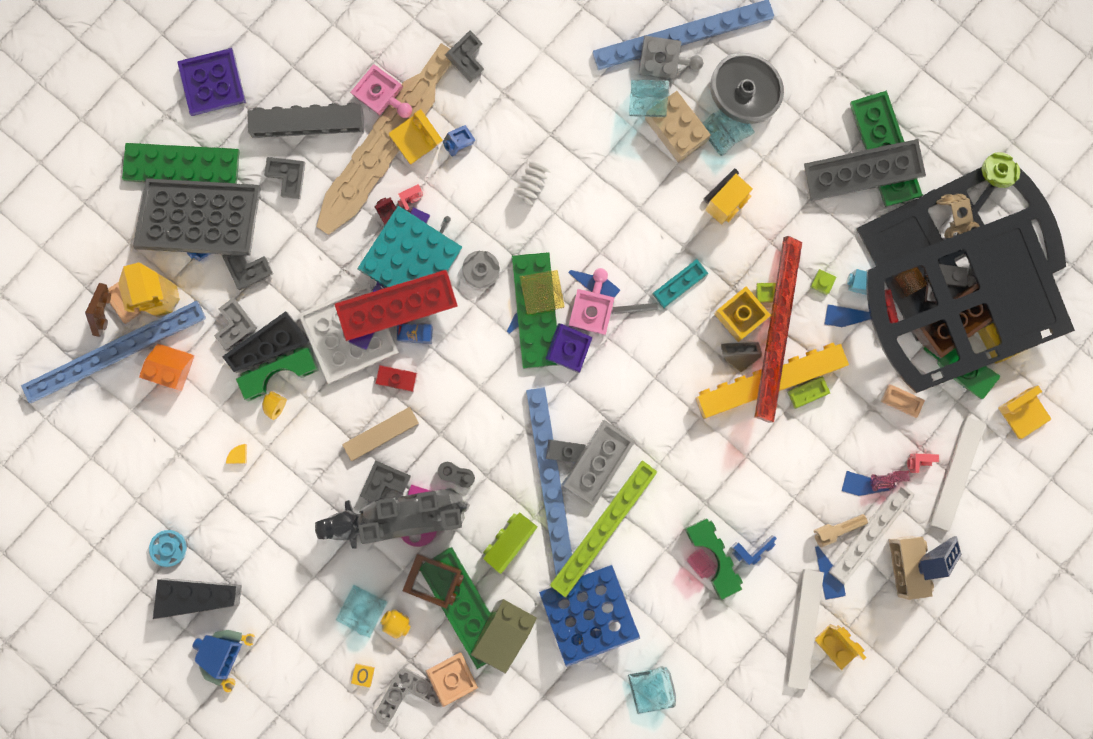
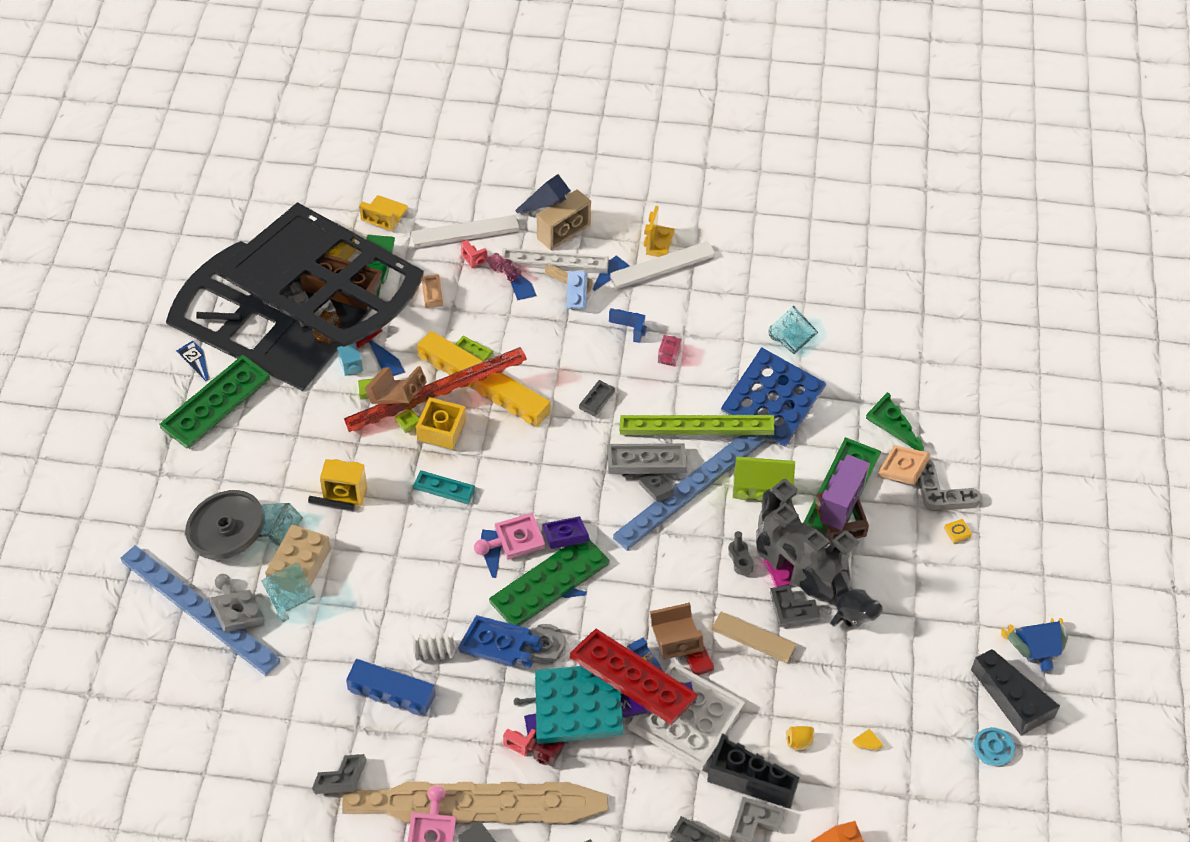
camera: 120 degrees left, 30 degrees down
green arch [236,347,319,401] -> none
clear light blue slope [336,585,388,638] -> none
yellow head [380,609,411,639] -> none
yellow bracket [389,109,443,164] -> none
bracket [443,125,475,157] -> none
olive slope [471,599,537,674] -> none
clear yellow tile [520,270,565,315] -> none
dark grey piece [612,303,658,314] -> none
green arch [684,518,743,600] -> none
dark grey slope [721,342,762,372] -> none
dark grey plate [804,139,926,201] -> none
tan piece [936,194,980,239] -> none
lime plate [982,152,1020,188] -> none
none -> sticker [176,340,208,381]
none -> blue brick [346,658,436,716]
none -> medium nougat panel [365,366,427,404]
none -> blue tile [458,615,543,668]
none -> light blue plate [566,271,588,308]
none -> dark grey plate [579,380,615,417]
none -> medium nougat panel [650,602,704,660]
none -> medium lavender brick [818,454,870,530]
none -> green wing [866,392,924,451]

